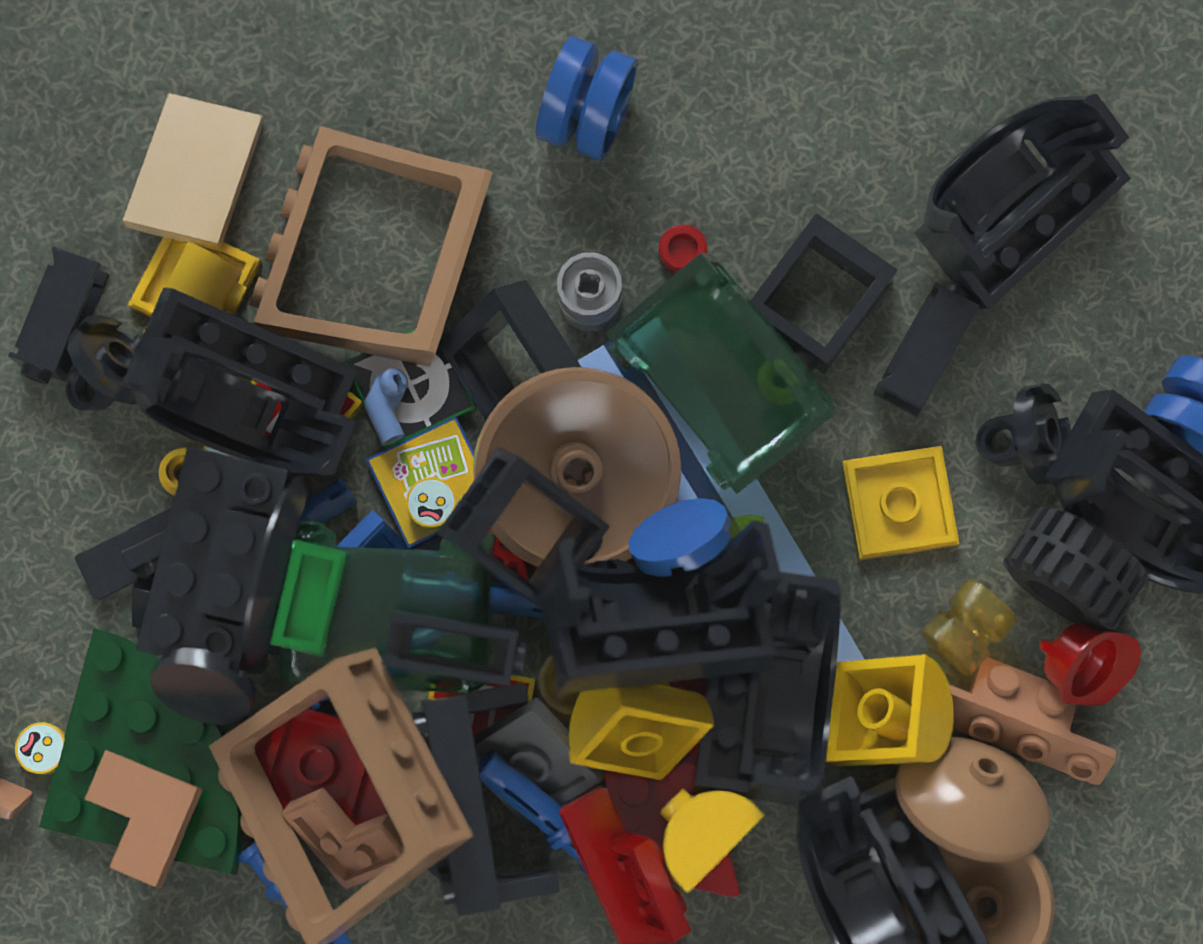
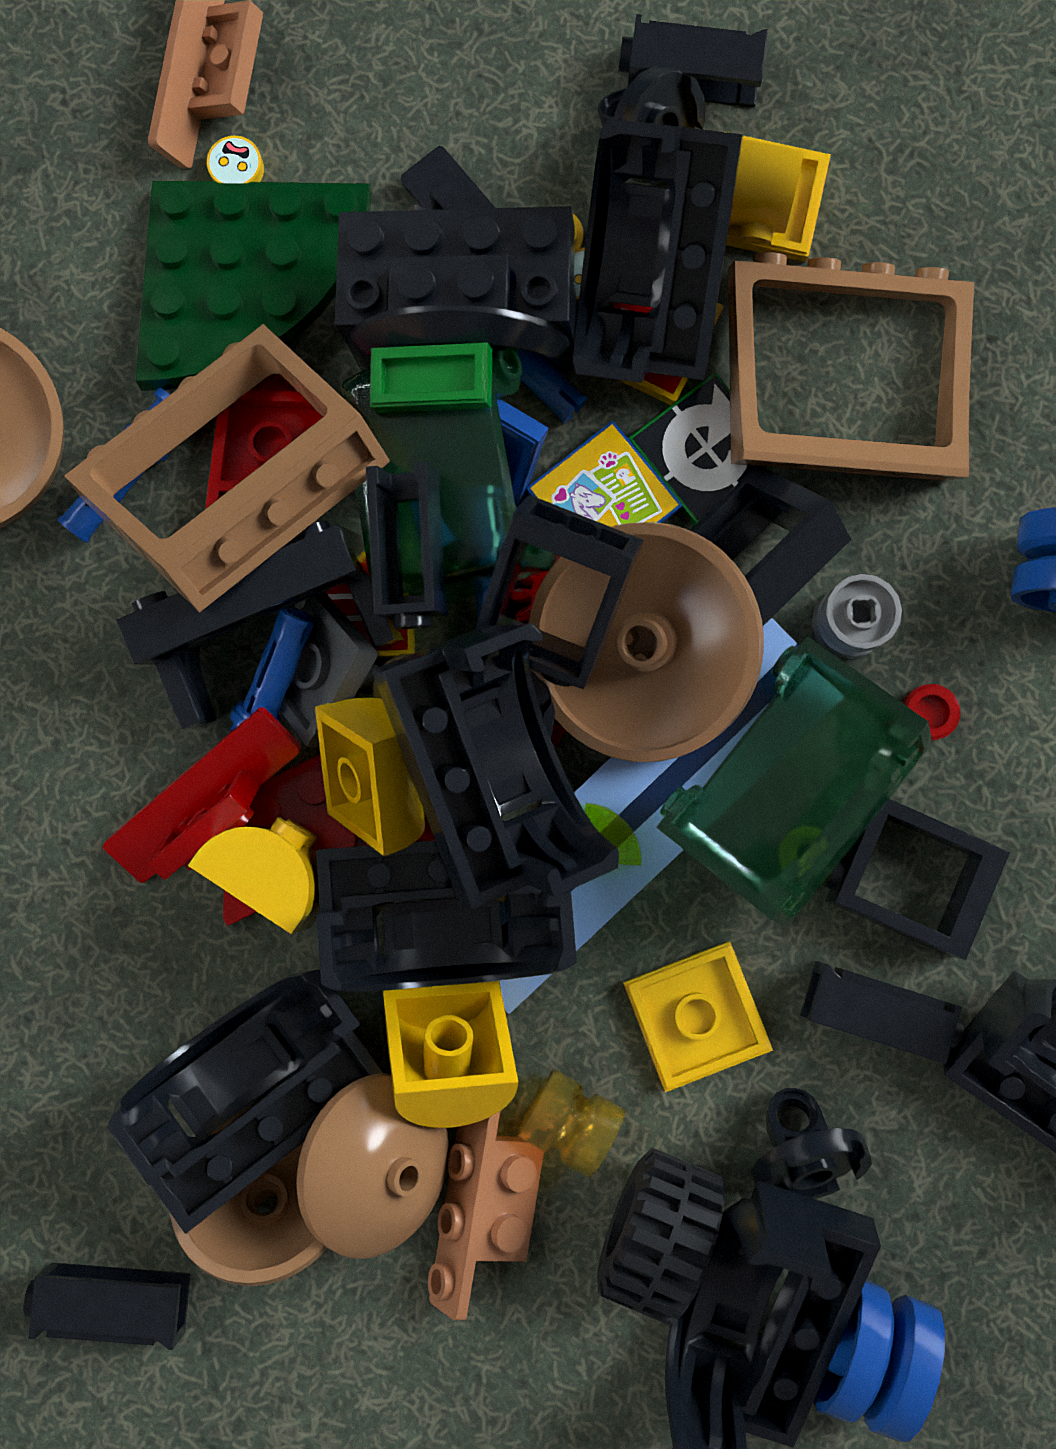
camera: 75 degrees right, 5 degrees up
nougat tile [85,750,203,888] -> none
tan tile [123,93,263,251] -> none
black tile [150,648,256,725] -> none
nougat tile [281,788,404,889] -> none
medium blue arm [364,368,408,446] -> none
tile [406,477,458,530] -> none
blue tile [629,498,732,577] -> none
red piece [1039,623,1141,706] -> none

